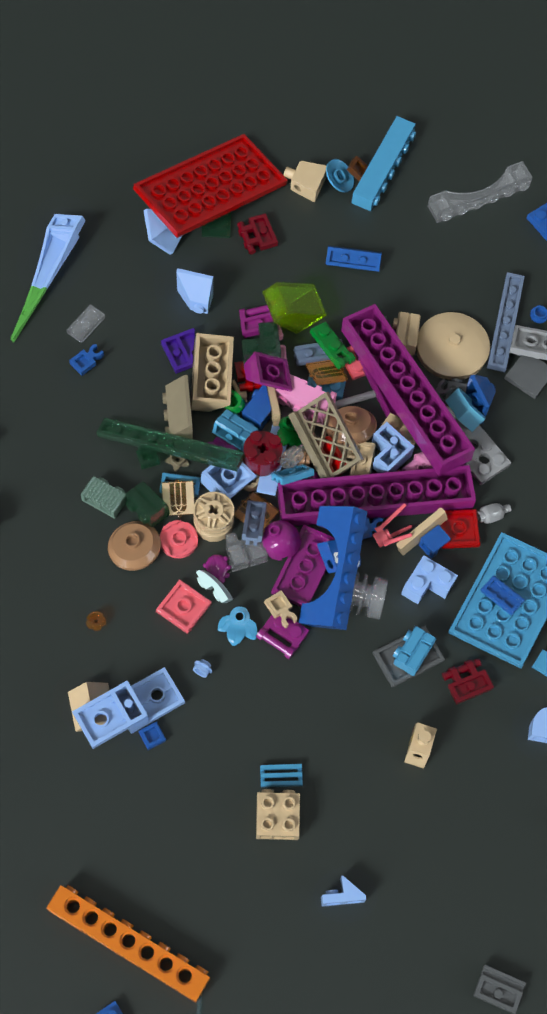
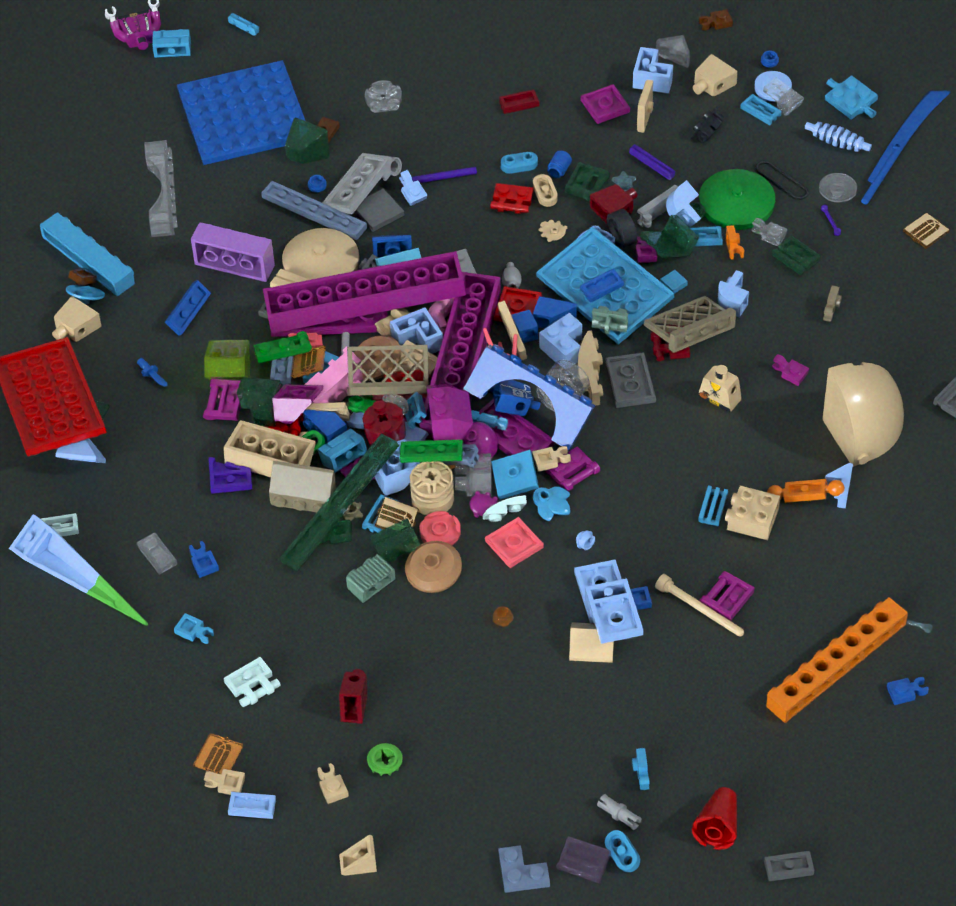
camera: 65 degrees left, 15 degrees down
light blue slope [176,268,213,314] -> none
dark red plate [237,213,278,255] -> none
dark azure brick [393,626,436,676] -> none
none -> light aqua tile [41,513,79,536]
none -> blue piece [137,358,168,386]
none -> dark azure plate [174,613,214,644]
none -> medium lavender brick [191,222,275,282]
none -> green plate [400,440,463,463]
none -> magenta wedge [426,384,473,441]
none -> dark azure axle [471,410,508,430]
none -> dark azure plate [491,450,539,499]
none -> blue slope [533,296,577,329]
none -> tan slope [578,331,603,405]
none -> sand green hips [592,306,628,334]
none -> dark tan fence [644,296,736,353]
none -> tan piece [655,574,744,636]
none -> magenta plate [699,571,755,621]
none -> orange plate [767,479,845,503]
none -> magenta plate [772,354,809,386]
none -> tan brick [823,362,904,467]

